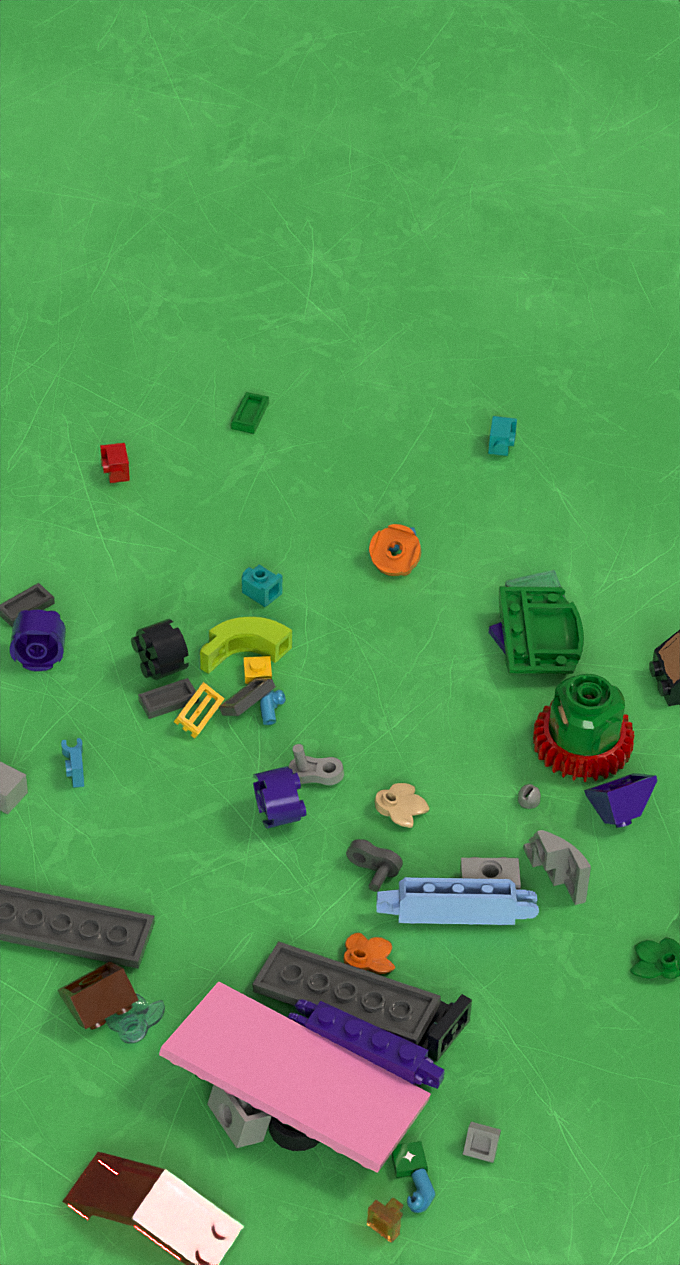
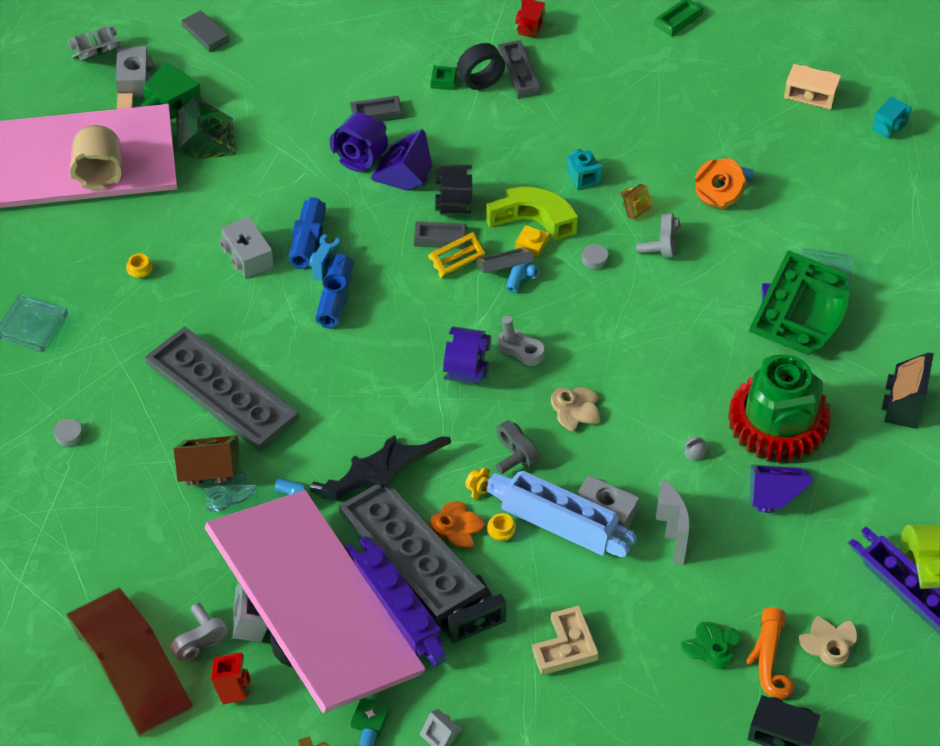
camera: 30 degrees right, 5 degrees up
none -> light grey piece [170,603,228,661]
none -> red brick [211,652,251,705]
none -> dark azure arm [274,478,307,495]
none -> blue piece [289,197,326,269]
none -> black animal [310,435,451,500]
none -> blue piece [316,254,354,329]
none -> dark purple slope [371,129,432,191]
none -> green tile [431,65,457,90]
none -> black tyre [457,43,506,90]
none -> yellow plate [466,467,490,500]
none -> yellow plate [487,513,516,541]
none -> dark grey tile [498,40,542,99]
none -> tan plate [532,605,599,675]
none -> light grey tile [582,244,608,270]
none -> clear orange tile [620,184,652,220]
none -> light grey piece [636,213,681,258]
none -> light nougat brick [784,64,841,110]

